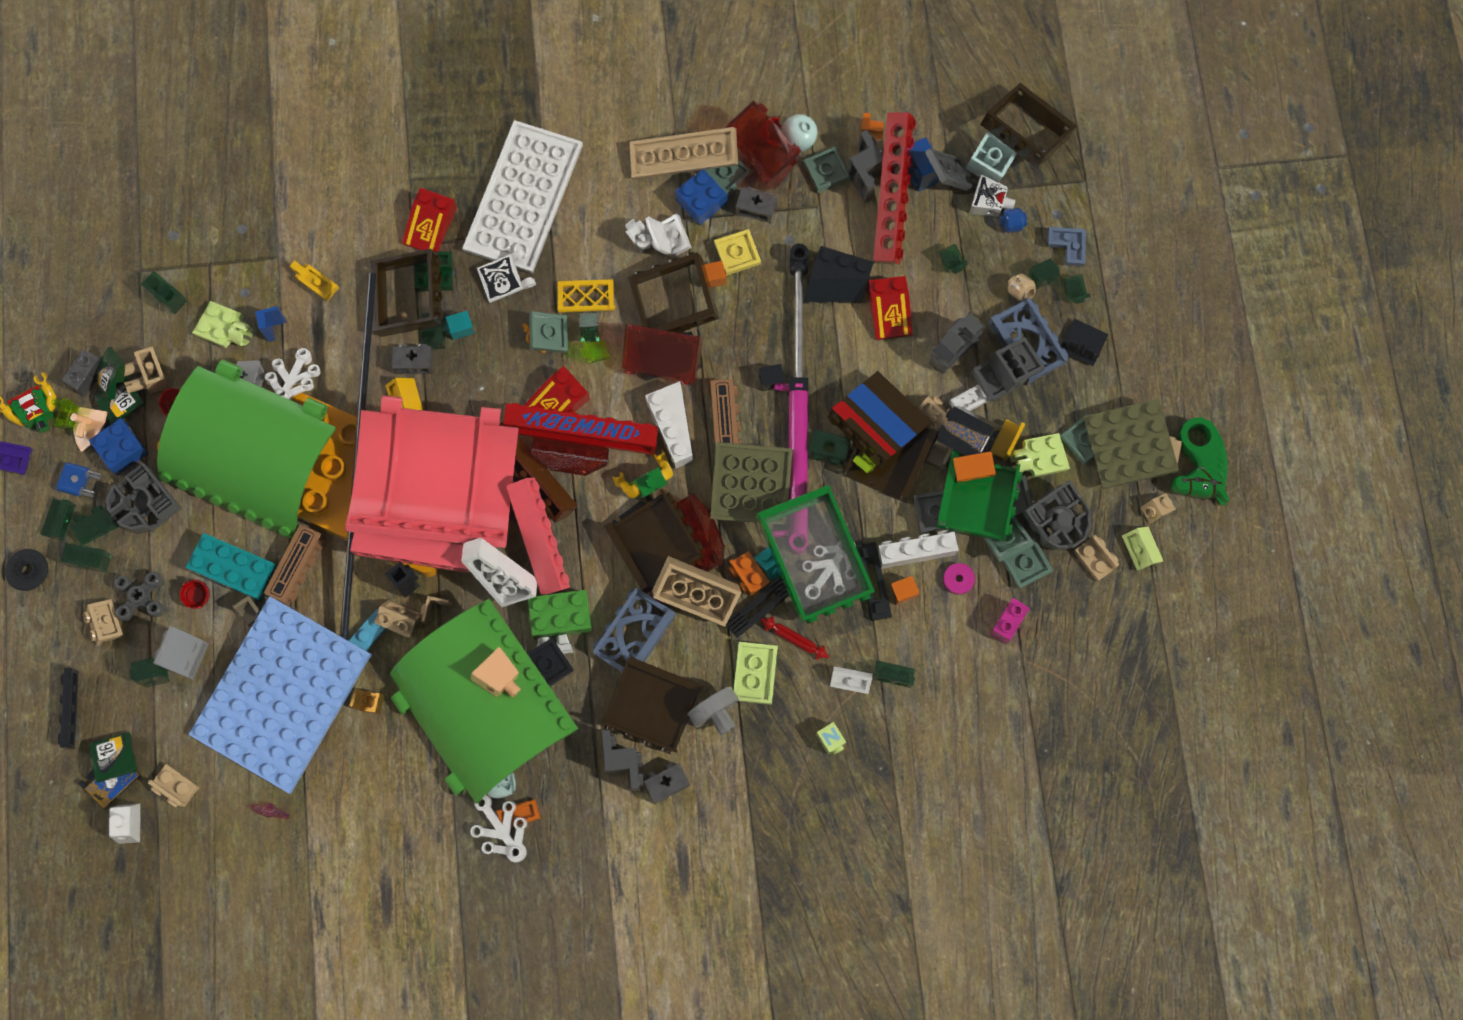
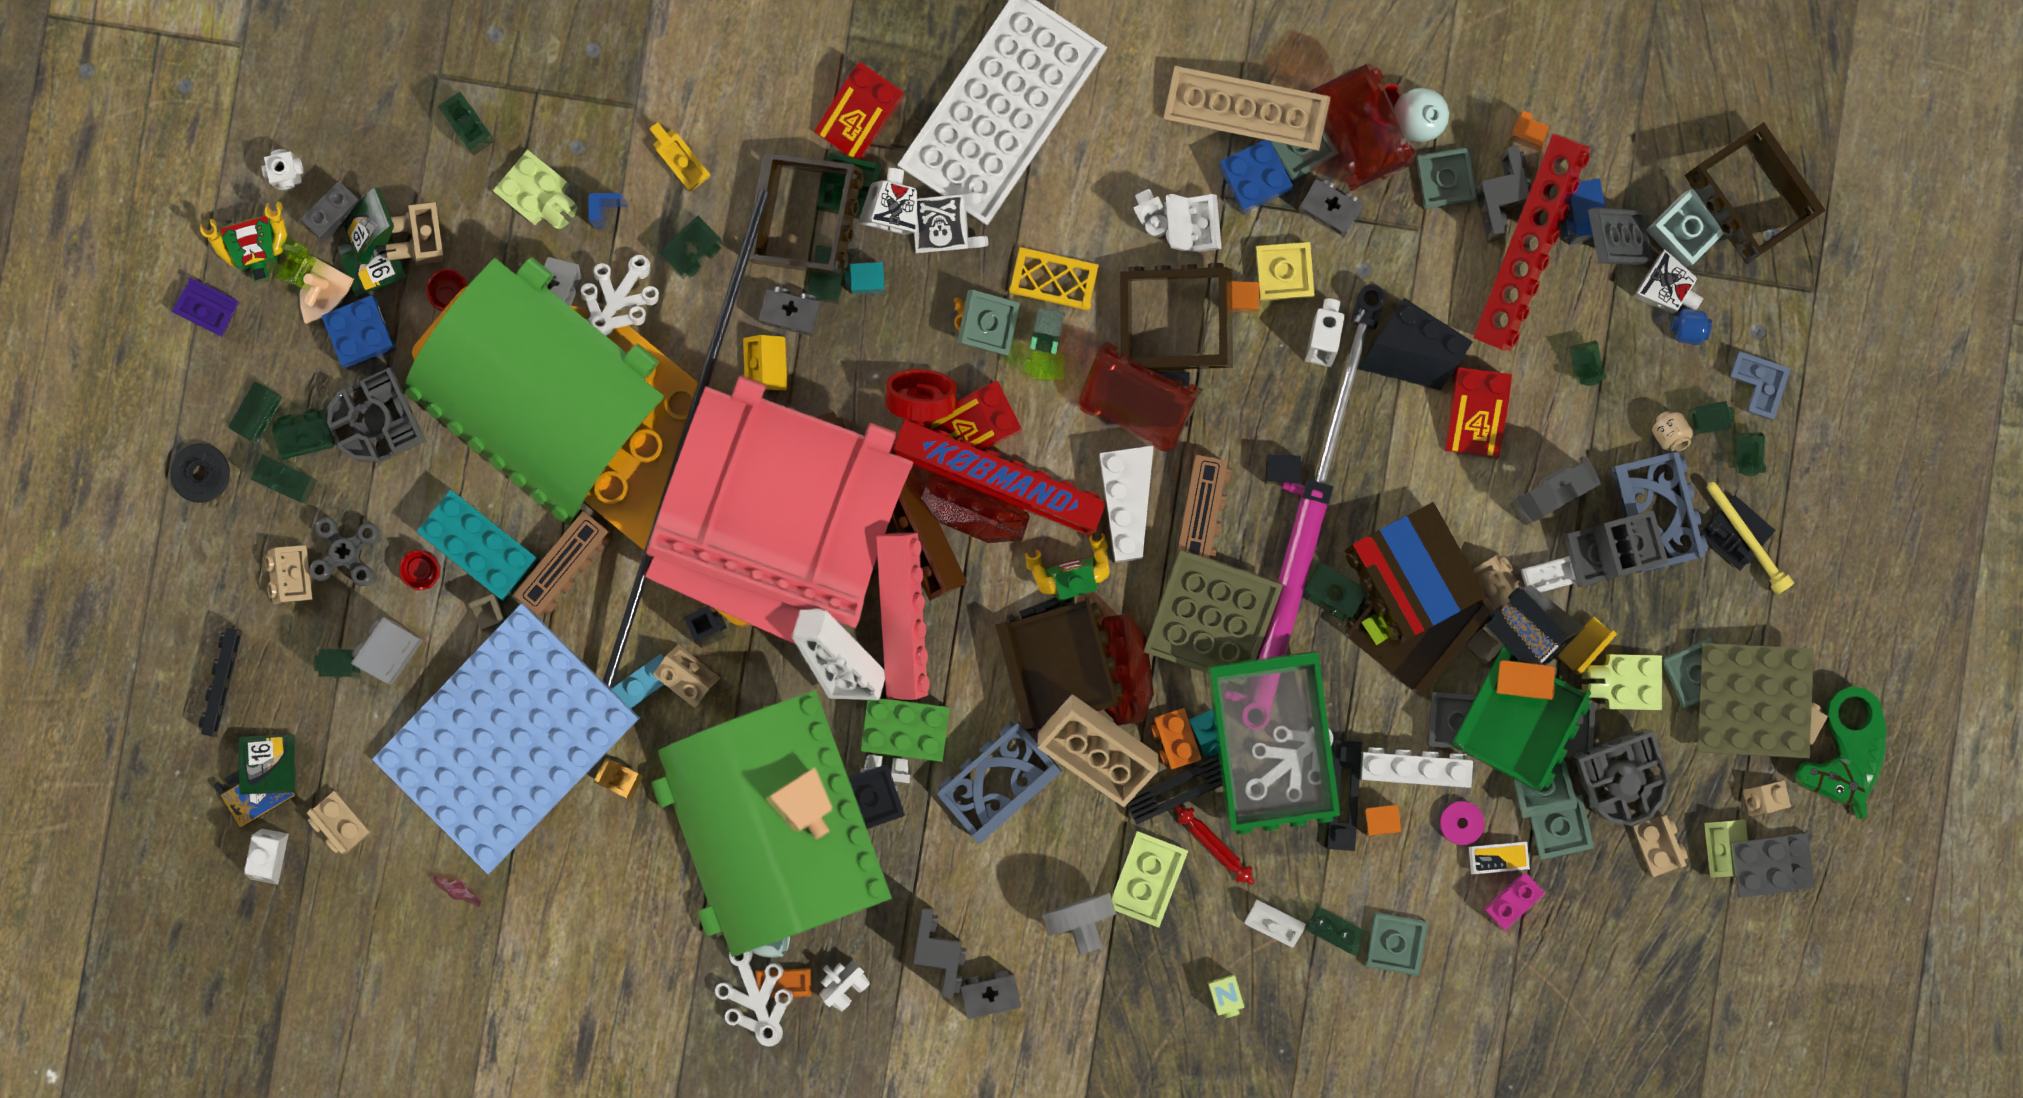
camera: 15 degrees right, 10 degrees up
blue piece [57,462,101,498] -> none
tan bracket [421,596,452,625] -> none
dark brown panel [602,656,703,754] -> none
none -> white brick [262,149,303,190]
none -> clear green brick [659,215,722,279]
none -> white hips [819,959,870,1011]
none -> white torso [859,168,917,235]
none -> red piece [885,369,957,429]
none -> white torso [1305,298,1345,367]
none -> sand green tile [1364,912,1428,976]
none -> slope [1469,842,1530,874]
none -> light yellow piece [1707,482,1794,595]
none -> dark grey bracket [1731,833,1815,898]

